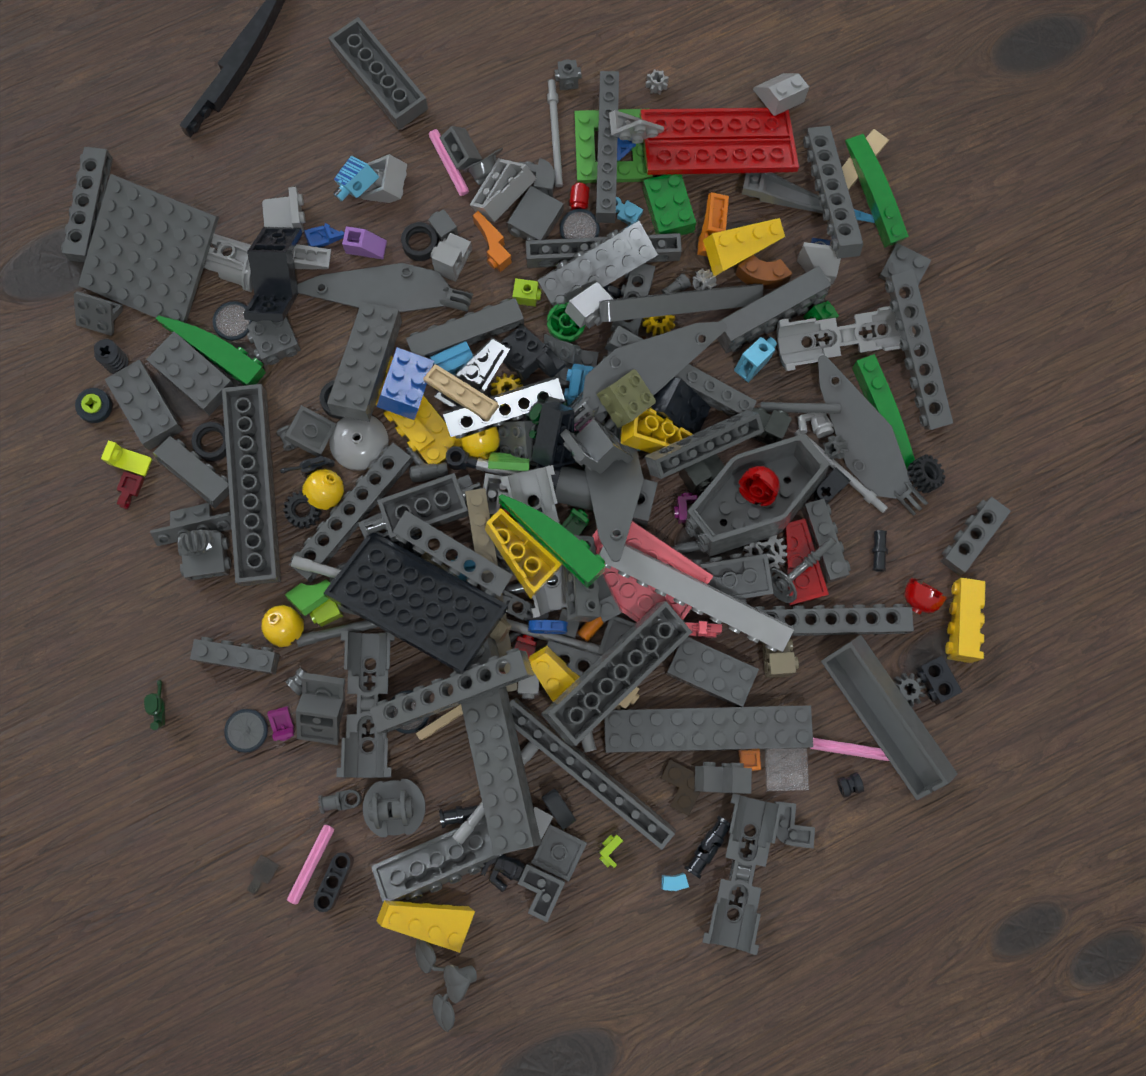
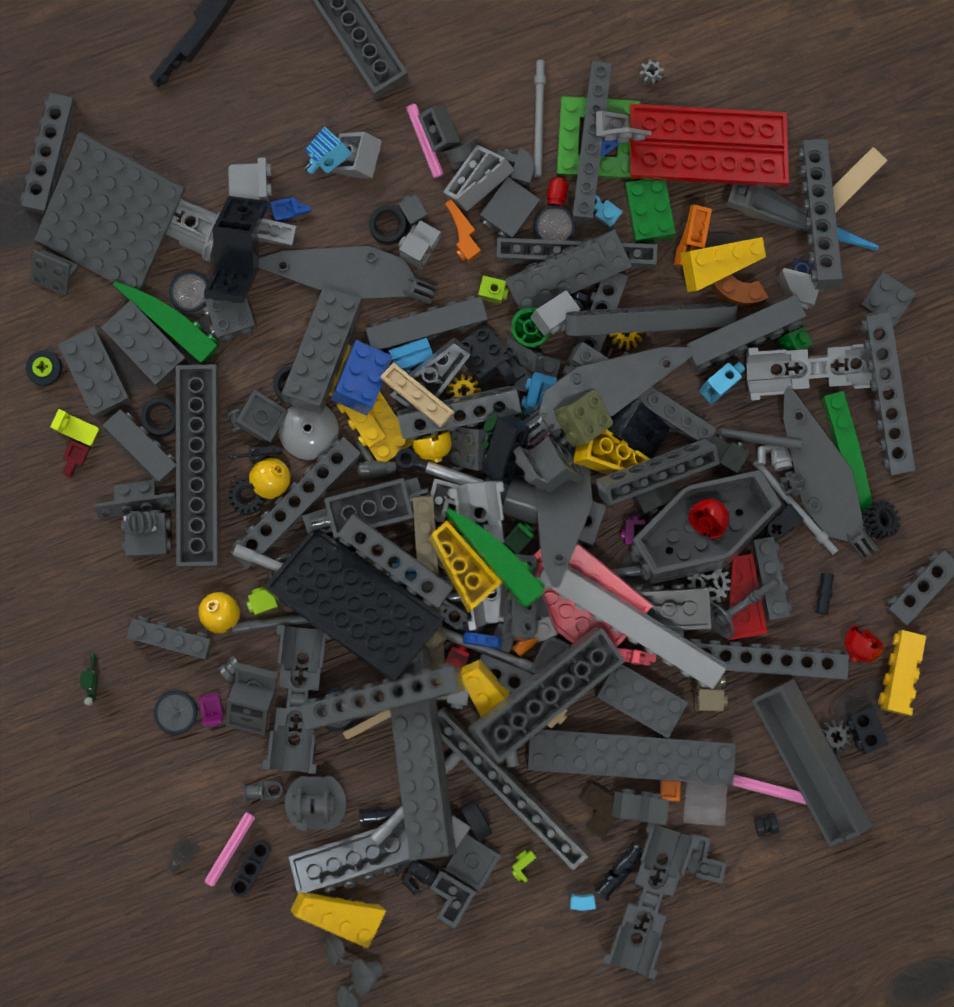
camera: 10 degrees right, 5 degrees up
black piece [94,339,129,374] -> none
bright green tile [285,579,331,616] -> none
medium lavender slope [342,226,387,259] -> none
bright green tile [488,452,530,471] -> none
dark grey brick [554,59,582,90] -> none
dark grey pin [661,273,691,294] -> none
light grey gear [693,269,717,290] -> none
light grey slope [753,73,809,116] -> none
green slope [845,134,909,248] -> none

